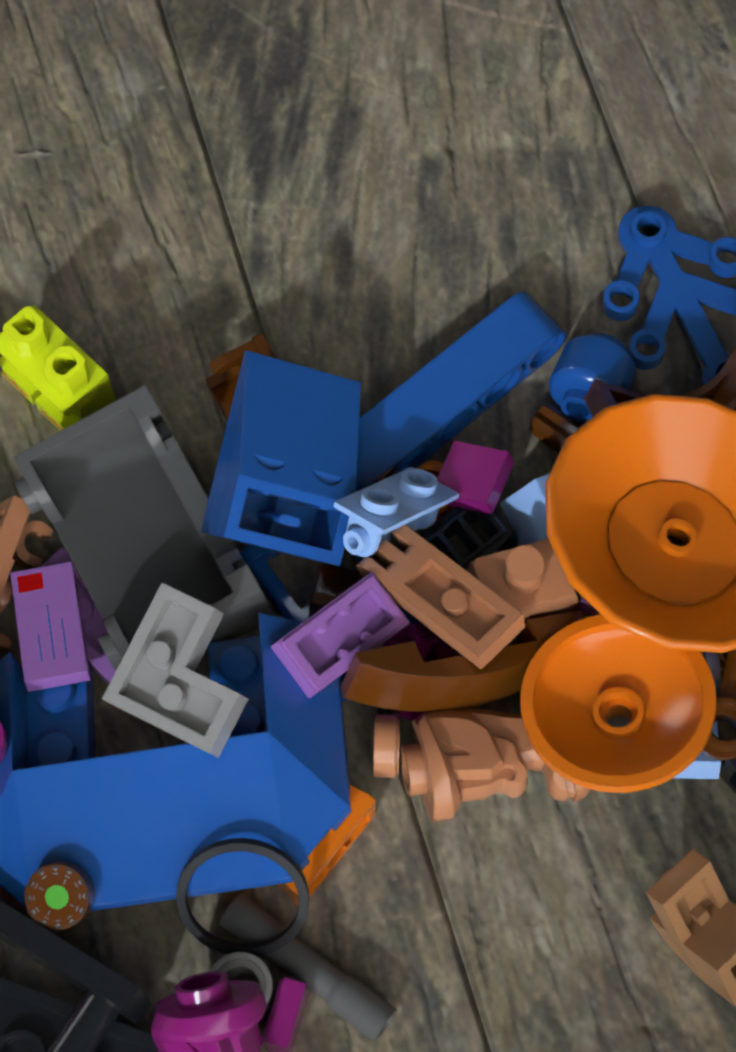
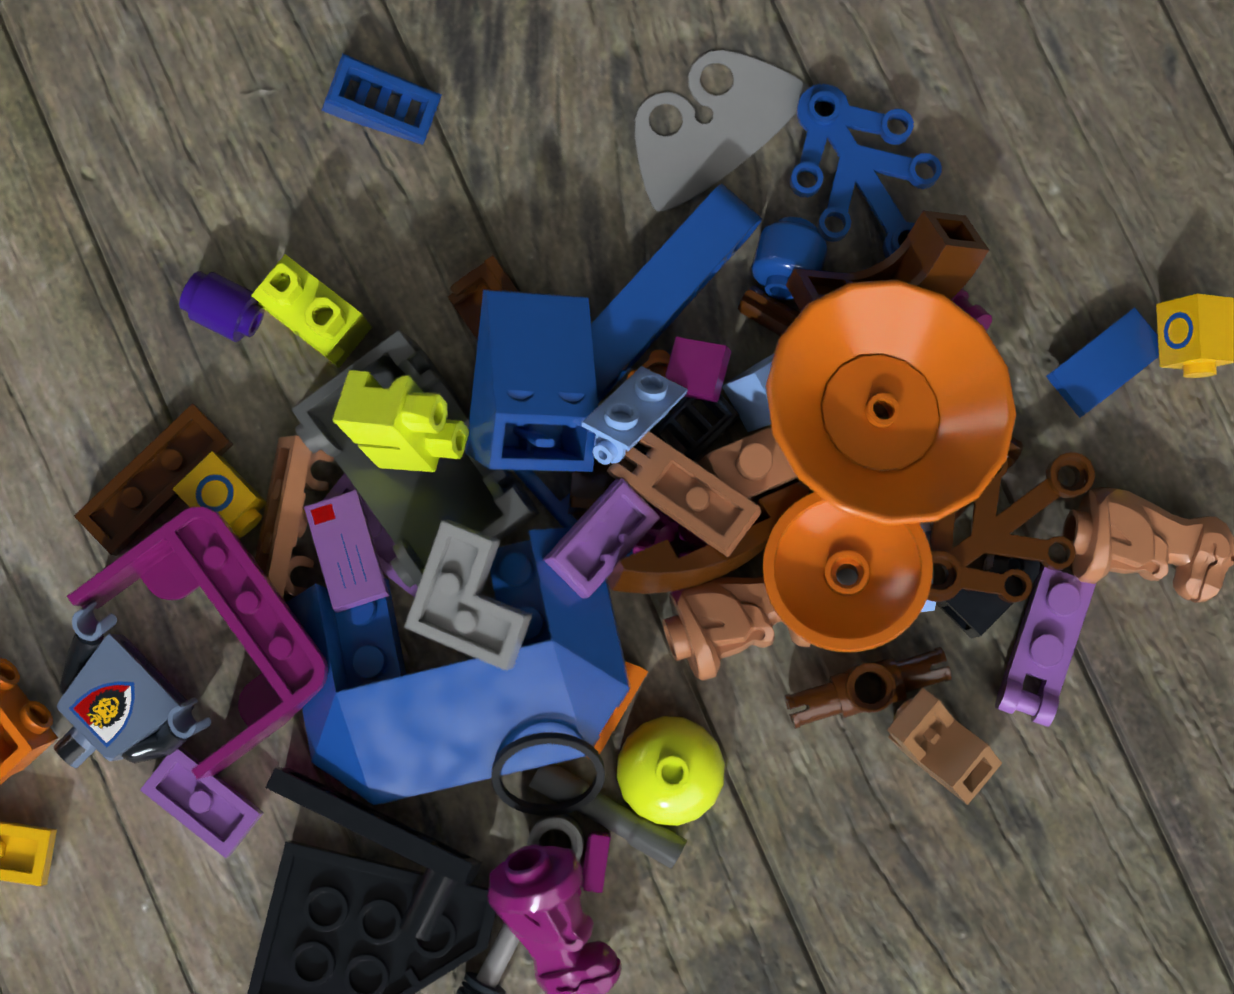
camera: 10 degrees left, 15 degrees up
reddish brown tile [25,861,94,930] -> none
nougat tile [373,714,400,778] -> none
none -> blue slope [321,54,442,145]
none -> neon yellow hips [332,370,469,472]
none -> neon yellow cylinder [617,716,725,826]
none -> light grey piece [635,50,809,211]
none -> reddish brown pin [784,647,952,729]

